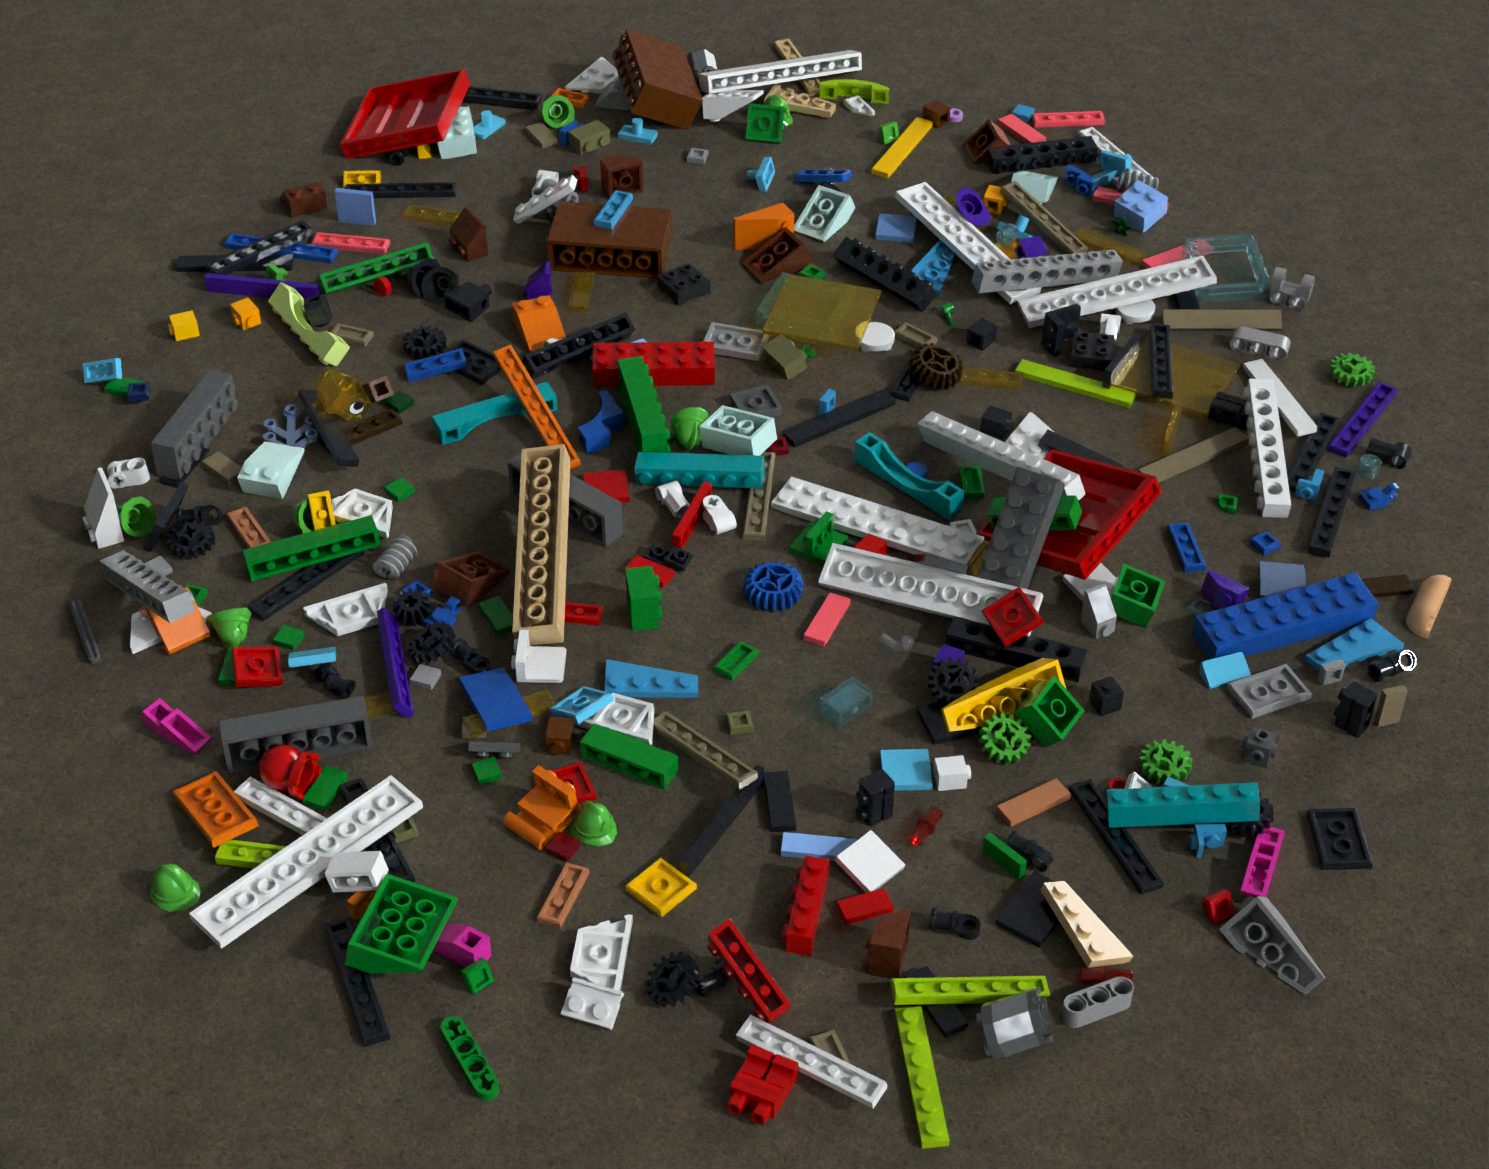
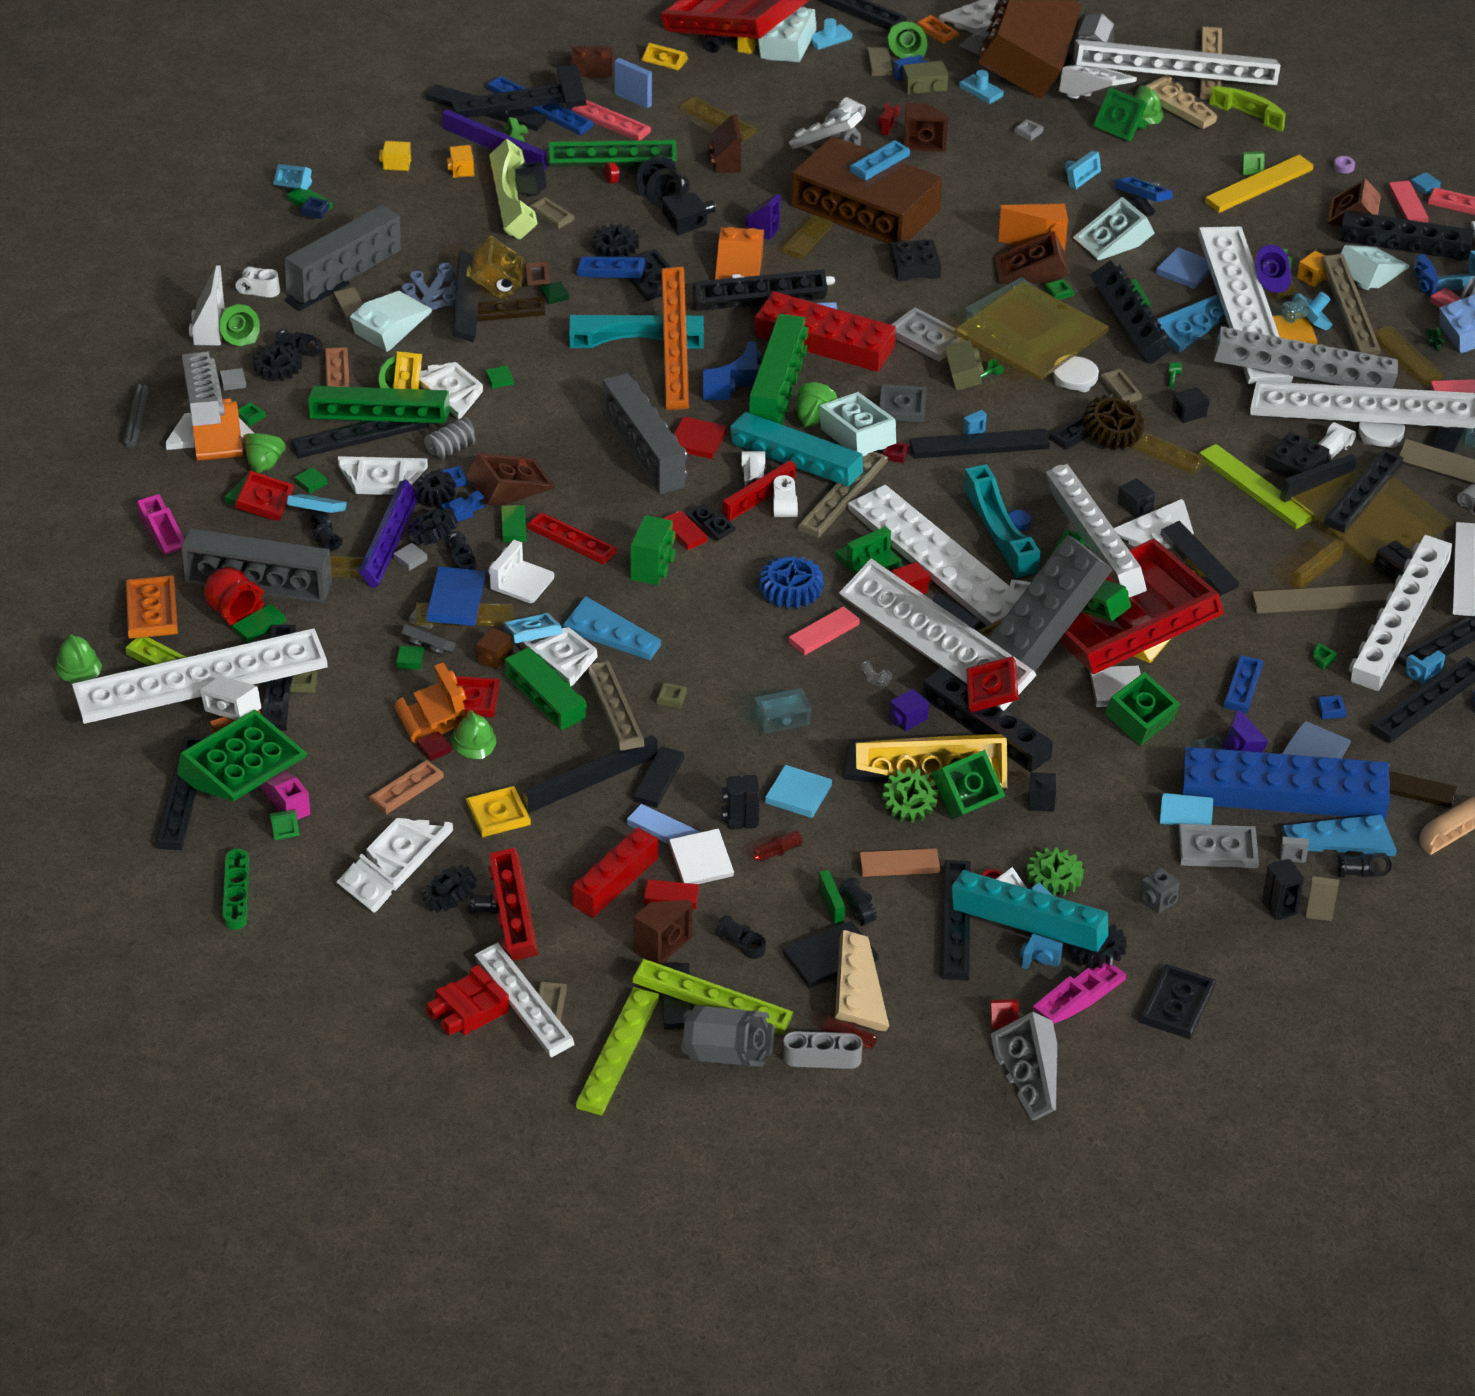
camera: 25 degrees right, 0 degrees up
black tile [143,482,189,552] -> none
white plate [234,777,327,835] -> none
black tile [346,182,457,198] -> none
tan brick [512,444,571,646] -> none
green tile [713,641,759,681] -> none
white tile [844,95,875,116] -> none
reddish brown brick [922,100,951,129] -> none
black gear [928,657,979,706] -> none
white brick [933,755,971,791] -> none
dark purple slope [1014,236,1047,259] -> none
black bracket [1041,304,1081,357] -> none
light grey slope [1080,583,1117,639] -> none
none -> black tile [557,65,587,108]

